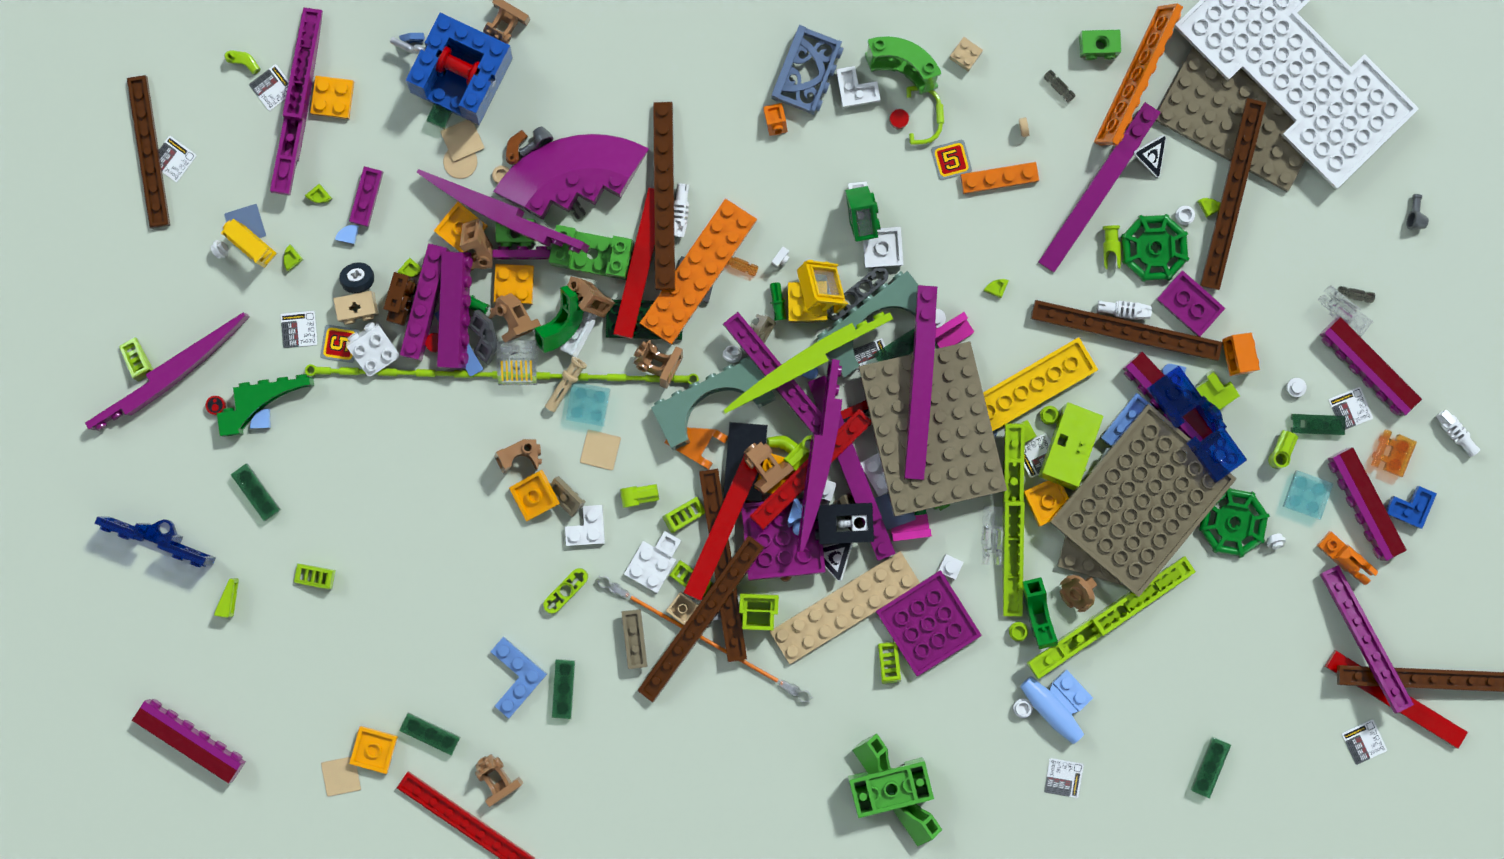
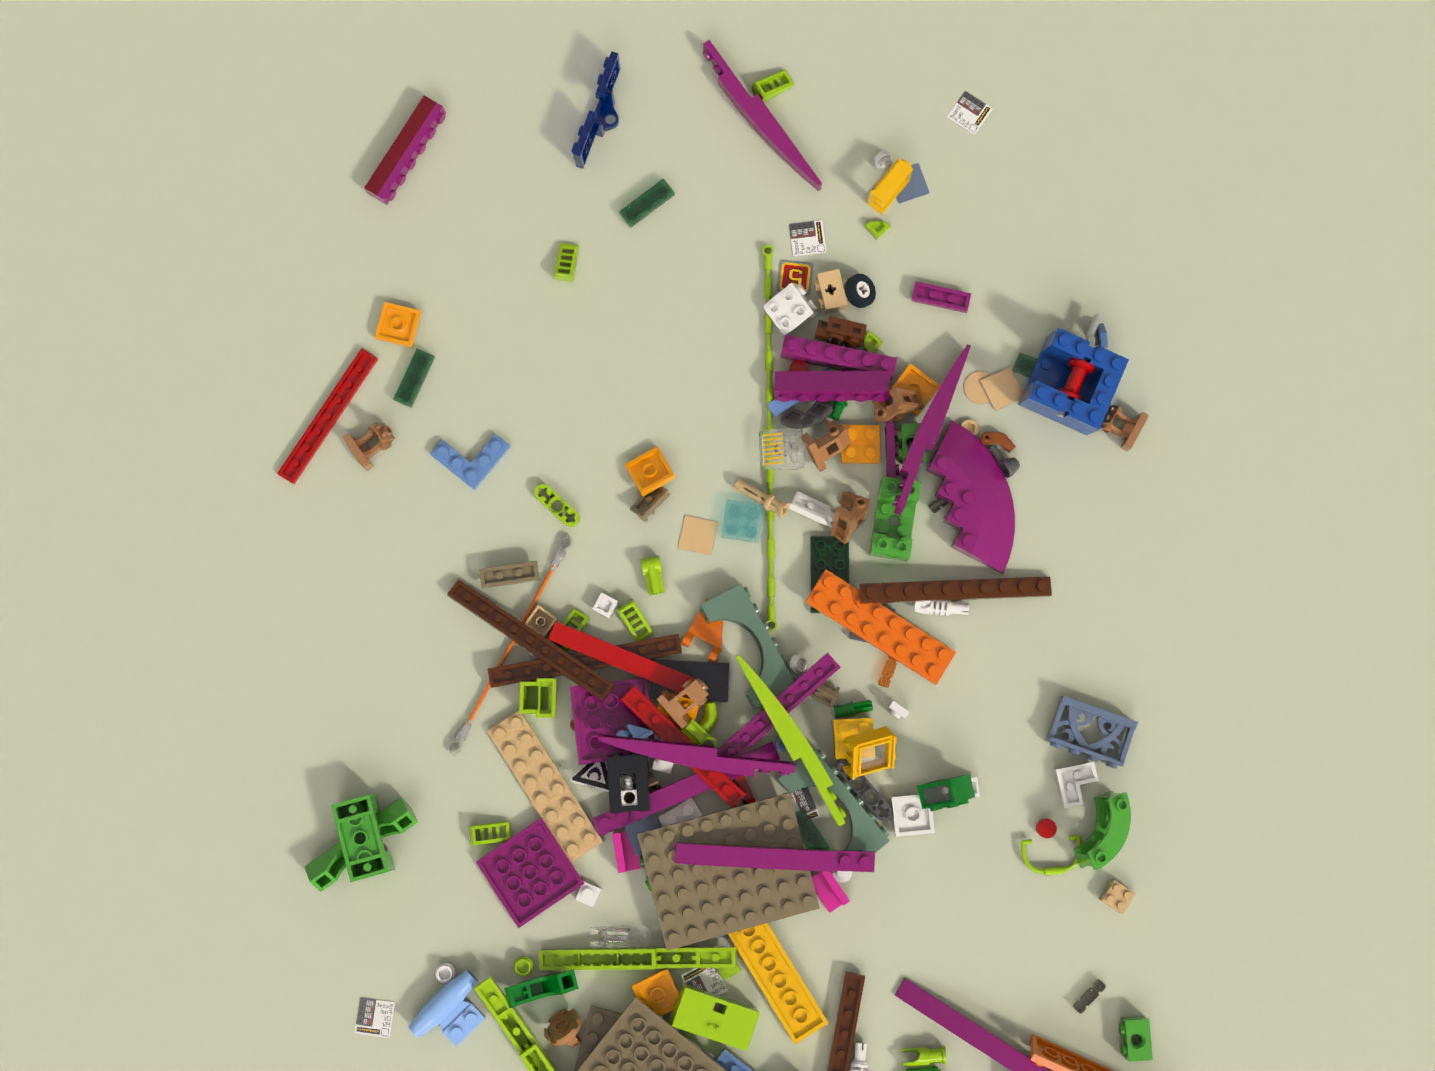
camera: 90 degrees right, 5 degrees down
reddish brown tile [127,75,170,228] -> none
tile [205,396,226,415] -> none
lime slope [214,578,239,618] -> none
green arch [217,374,314,437] -> none
lime arm [224,50,261,74] -> none
sticker [249,64,289,111] -> none
light blue tile [250,409,271,429] -> none
magenta slope [270,7,323,196] -> none
lime tile [305,184,332,203] -> none
light orange plate [310,76,355,119] -> none
tan sticker [321,757,361,796] -> none
light blue tile [335,225,359,245] -> none
medium nougat tile [494,439,542,473] -> none
green arch [534,285,584,353] -> none
clear green plate [552,659,575,719] -> none
white plate [565,505,605,546] -> none
red tile [614,188,655,339] -> none
white plate [624,541,676,593] -> none
medium nougat tile [633,340,683,389] -> none
orange bracket [763,103,788,136] -> none
sticker [931,140,972,180] -> none
orange plate [960,162,1039,194] -> none
lime tile [984,279,1009,298] -> none
tan tile [1019,117,1030,137] -> none
lime plate [1040,406,1059,425] -> none

